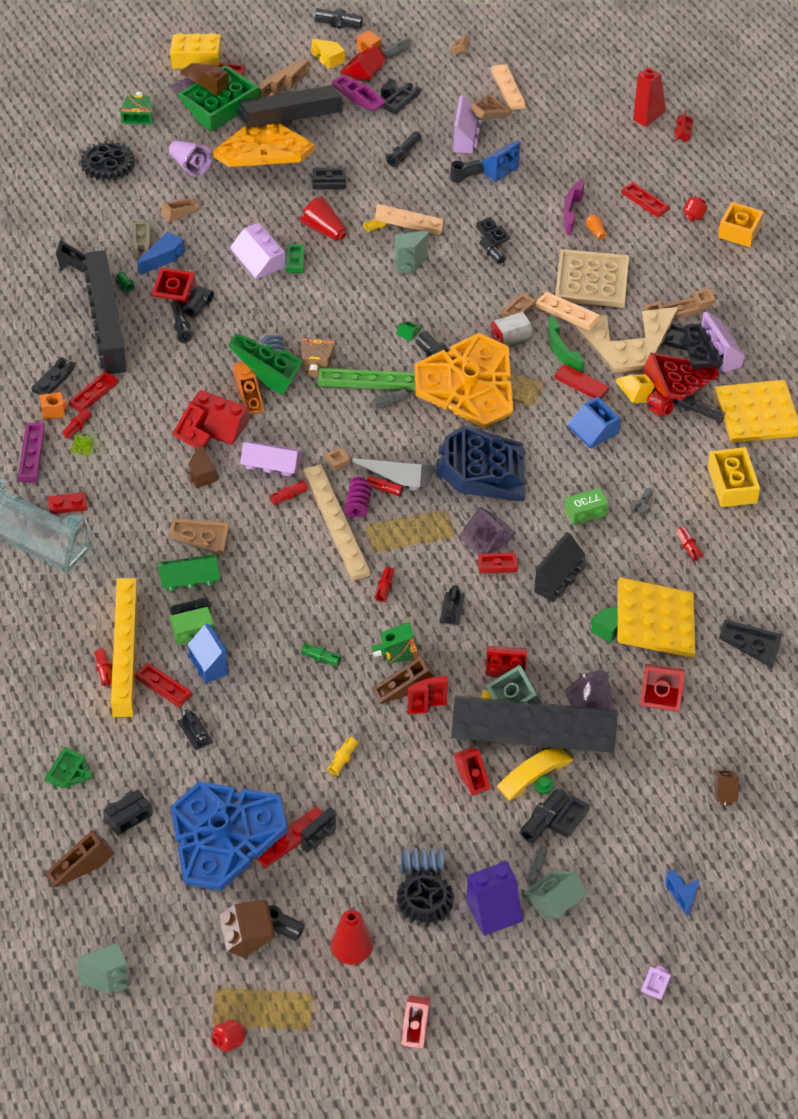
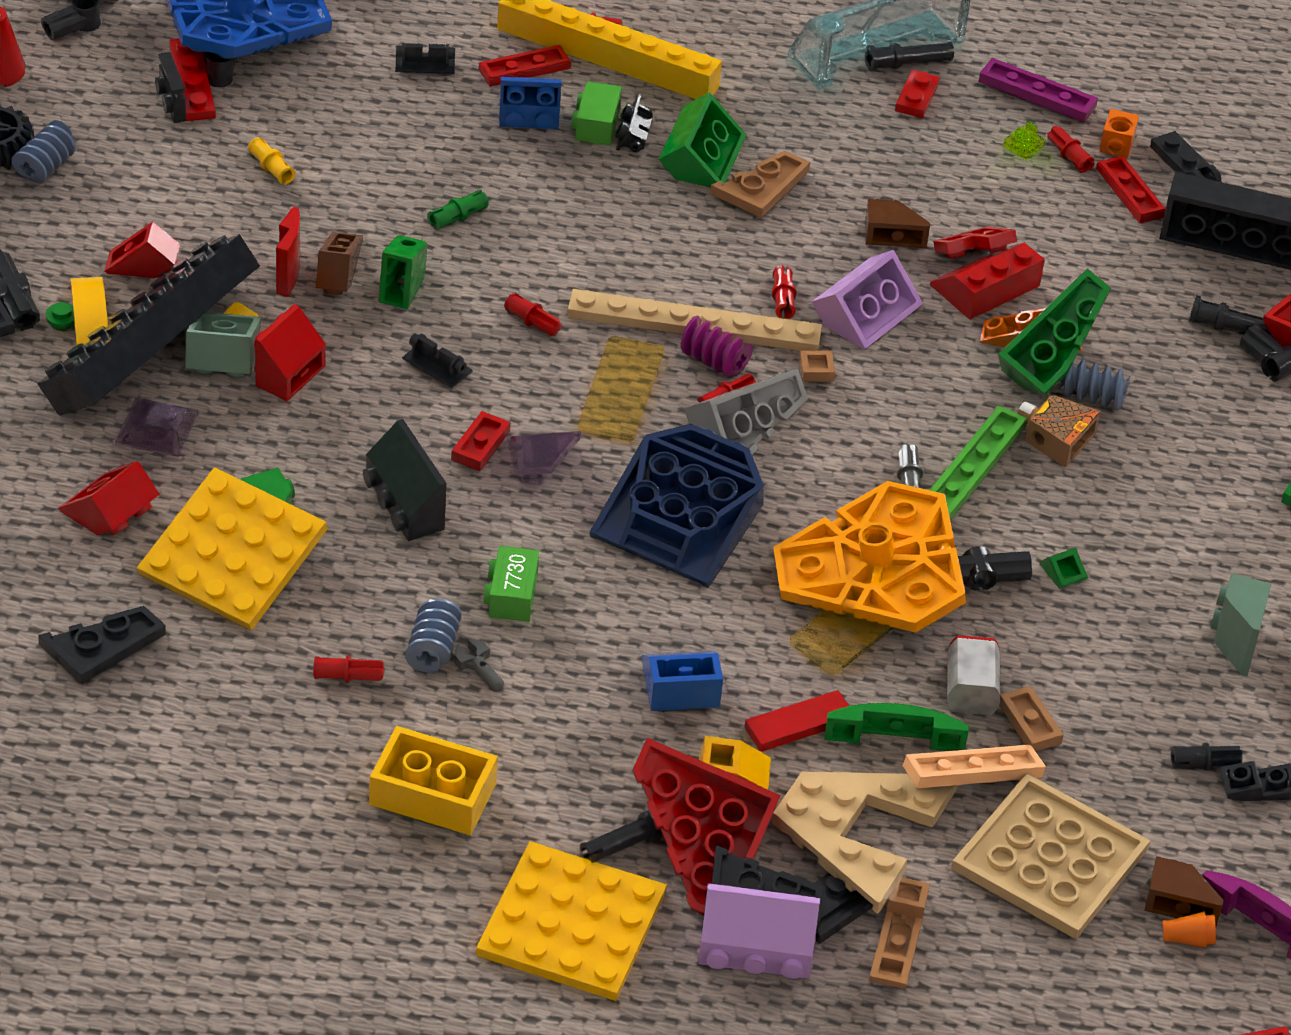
camera: 115 degrees right, 5 degrees down
none -> sand blue piece [405,598,462,673]
none -> reddish brown slope [1144,856,1223,927]

